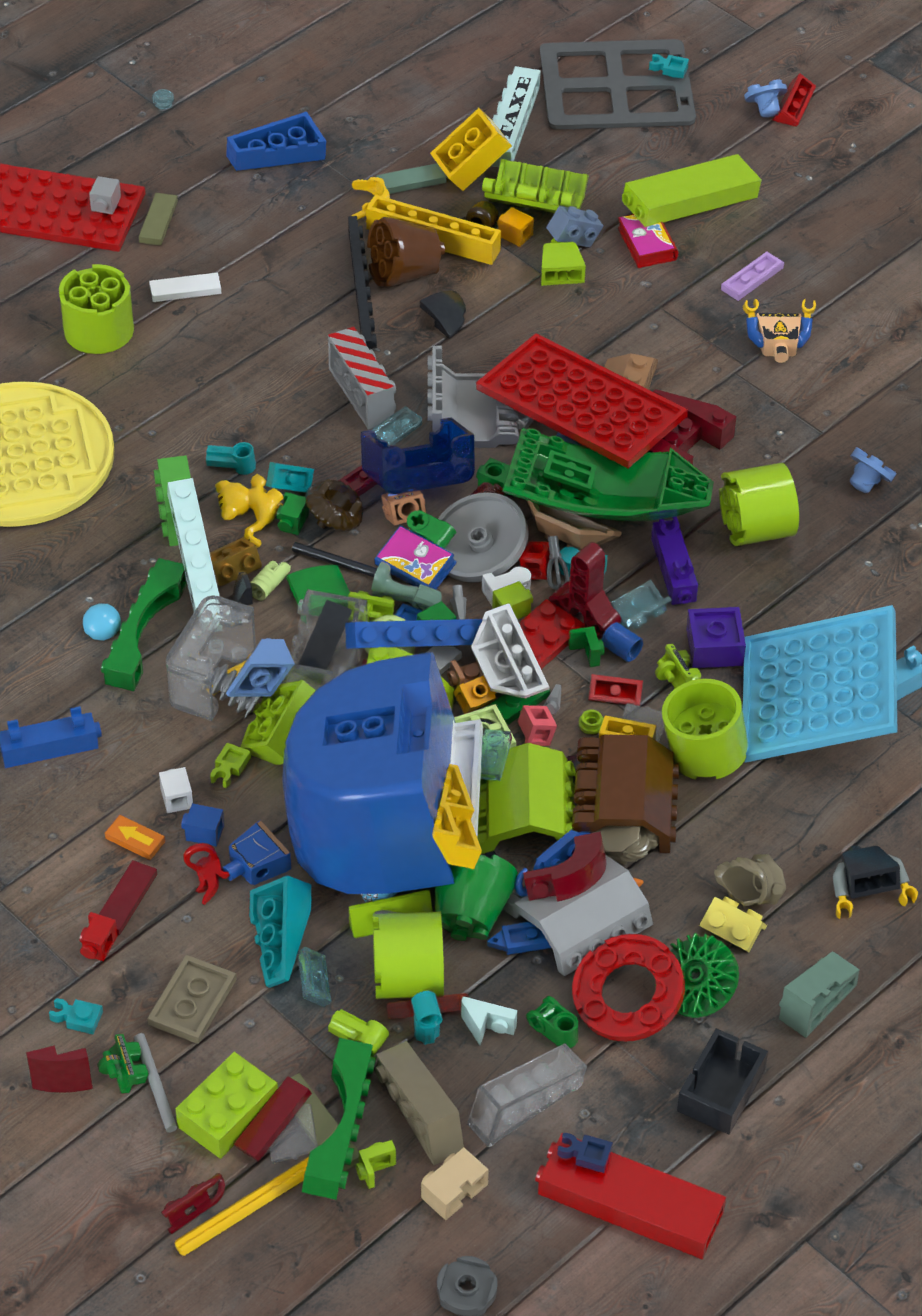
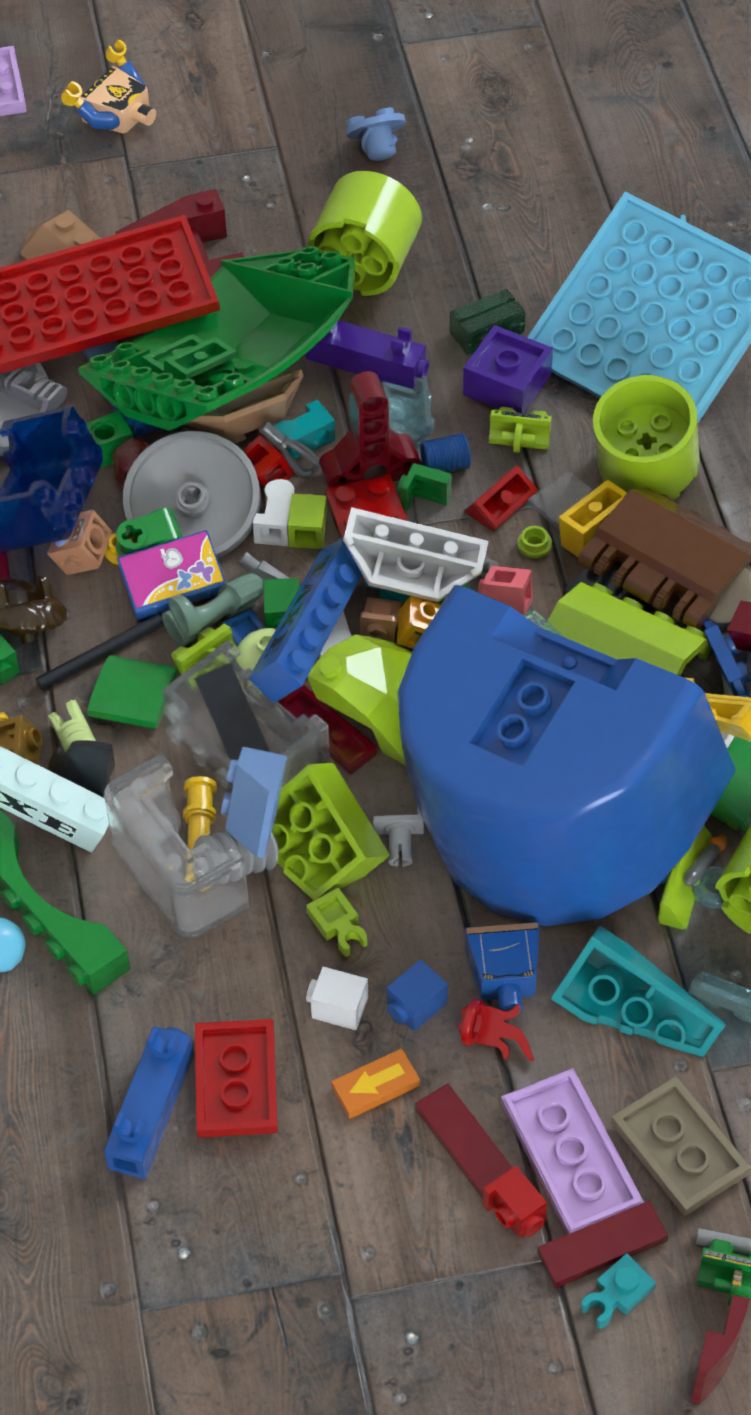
camera: 55 degrees left, 5 degrees up
none -> red plate [195,1019,278,1138]
none -> clear green brick [449,288,526,356]
none -> lavender tile [501,1068,644,1234]
none -> dark red tile [537,1200,668,1288]

